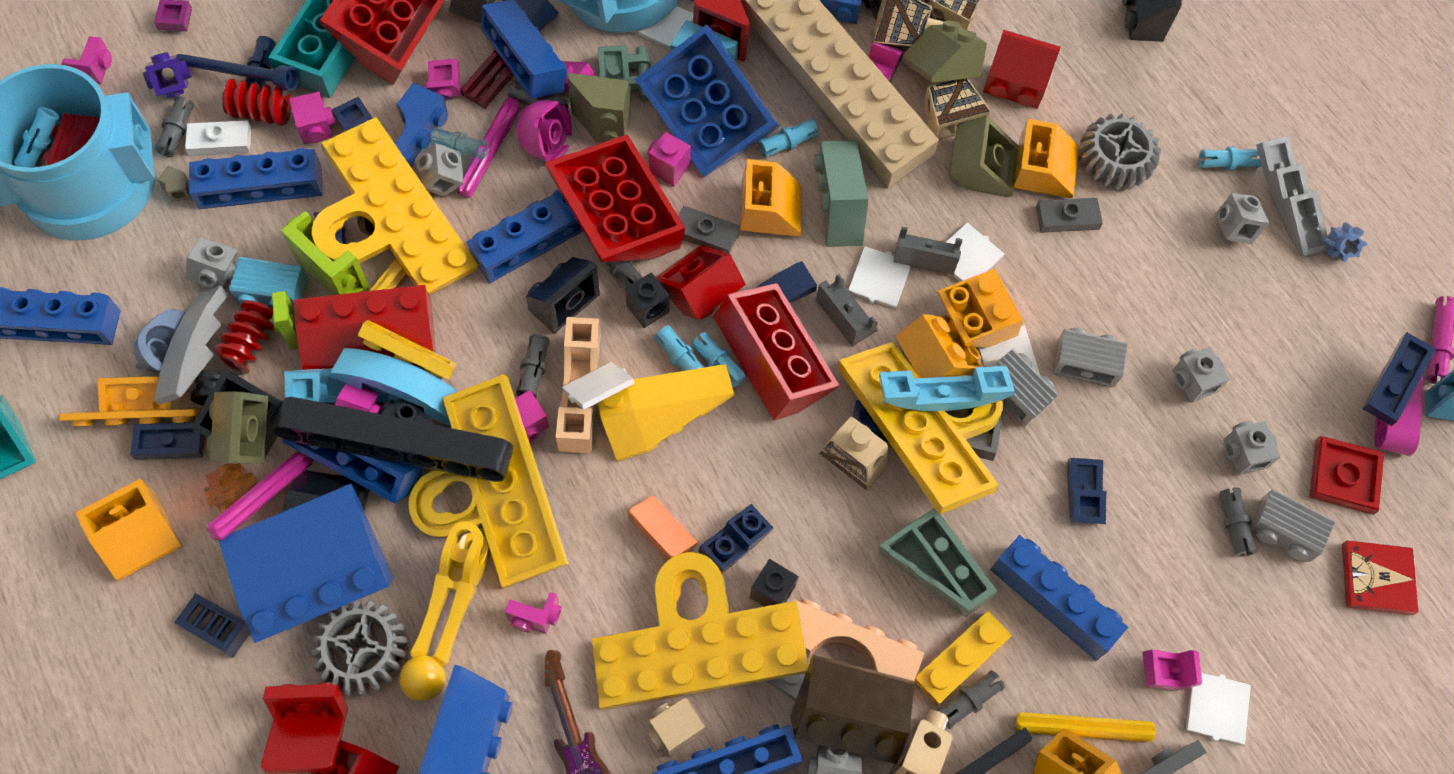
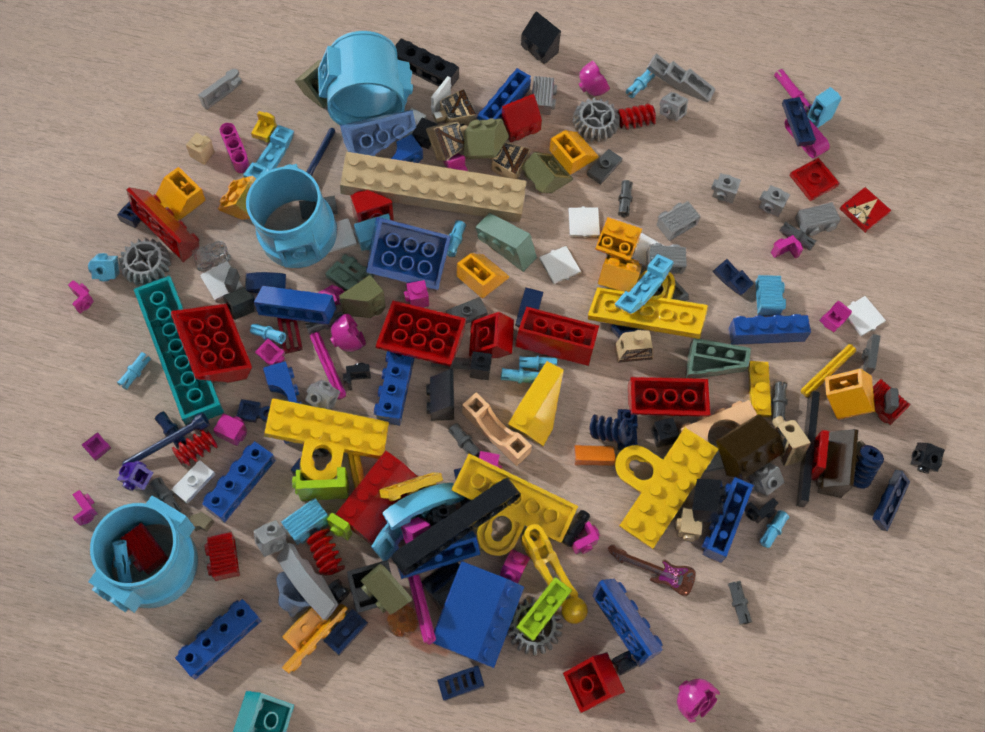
camera: 45 degrees left, 0 degrees up
light orange slope [76,478,183,581] -> none
red bracket [261,683,349,774] -> none
clear light blue pin [430,128,489,159] -> none
white piece [562,362,635,410] -> none
dark grey hinge [816,274,878,347] -> none
dark grey hinge [893,226,963,275] -> none
medium blue gear [1323,222,1367,262] -> none
none -> red brick [204,532,240,581]
none -> medium azure axle [250,324,286,344]
none -> black bracket [343,363,371,391]
none -> blue brick [477,68,531,120]
none -> dark pink bracket [499,549,530,583]
none -> lime plate [516,577,572,641]
none -> light grey brick [532,76,557,115]
none -> black axle [562,510,590,547]
none -> dark pink cylinder [578,60,610,96]
none -> dark blue piece [589,414,633,445]
none -> red piece [618,103,656,130]
none -> dark grey pin [618,180,633,217]
none -> red slope [628,377,710,417]
none -> black brick [692,479,726,523]
none -> medium azure brick [755,275,786,316]
none -> dark pink bracket [771,235,803,259]

